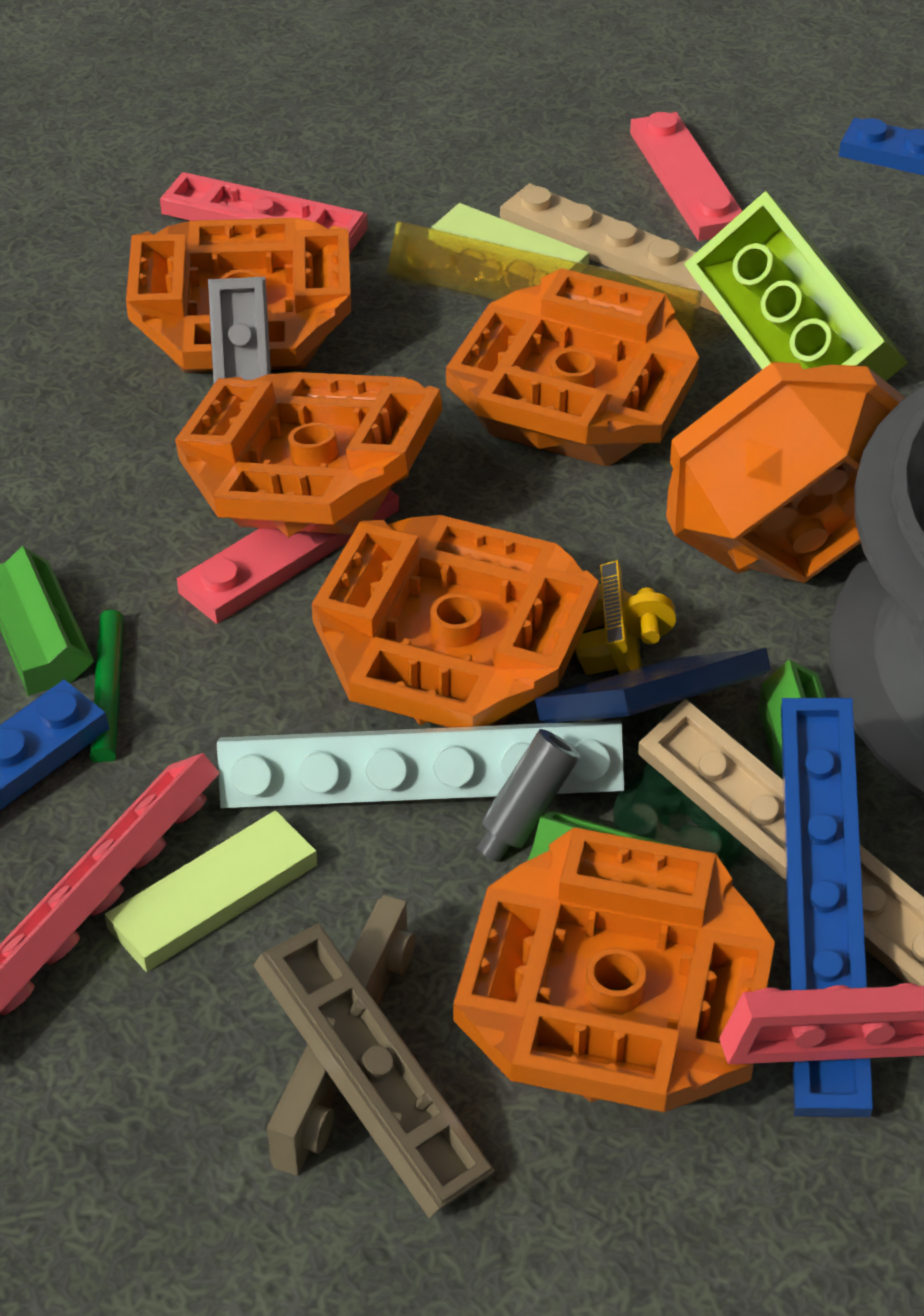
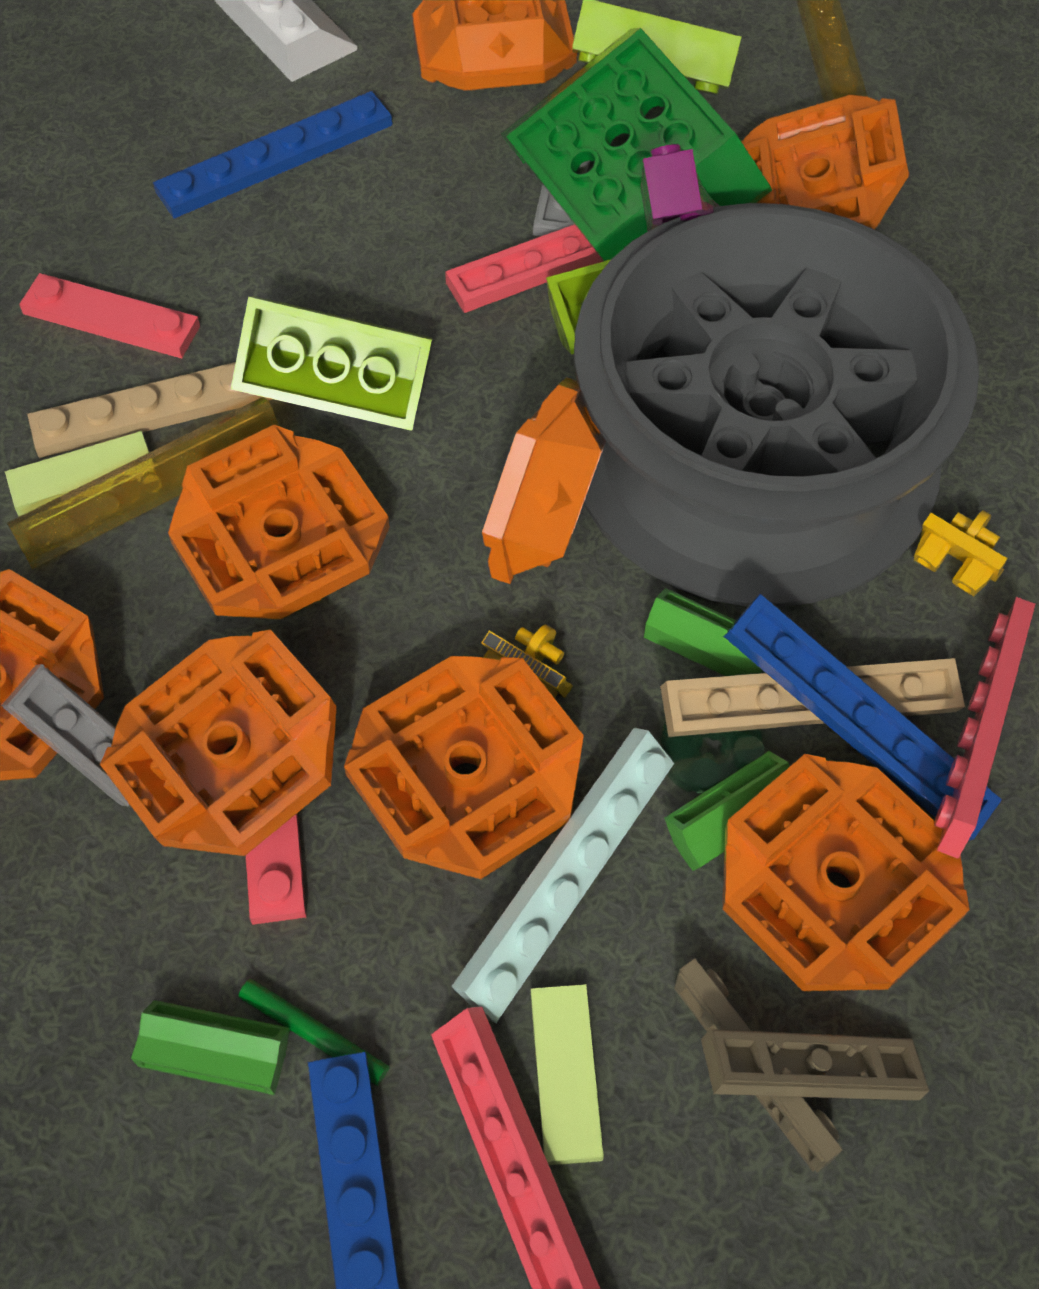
camera: 55 degrees left, 15 degrees up
dark grey cylinder [477,729,581,862] -> none
dark blue tile [535,647,771,723] -> none

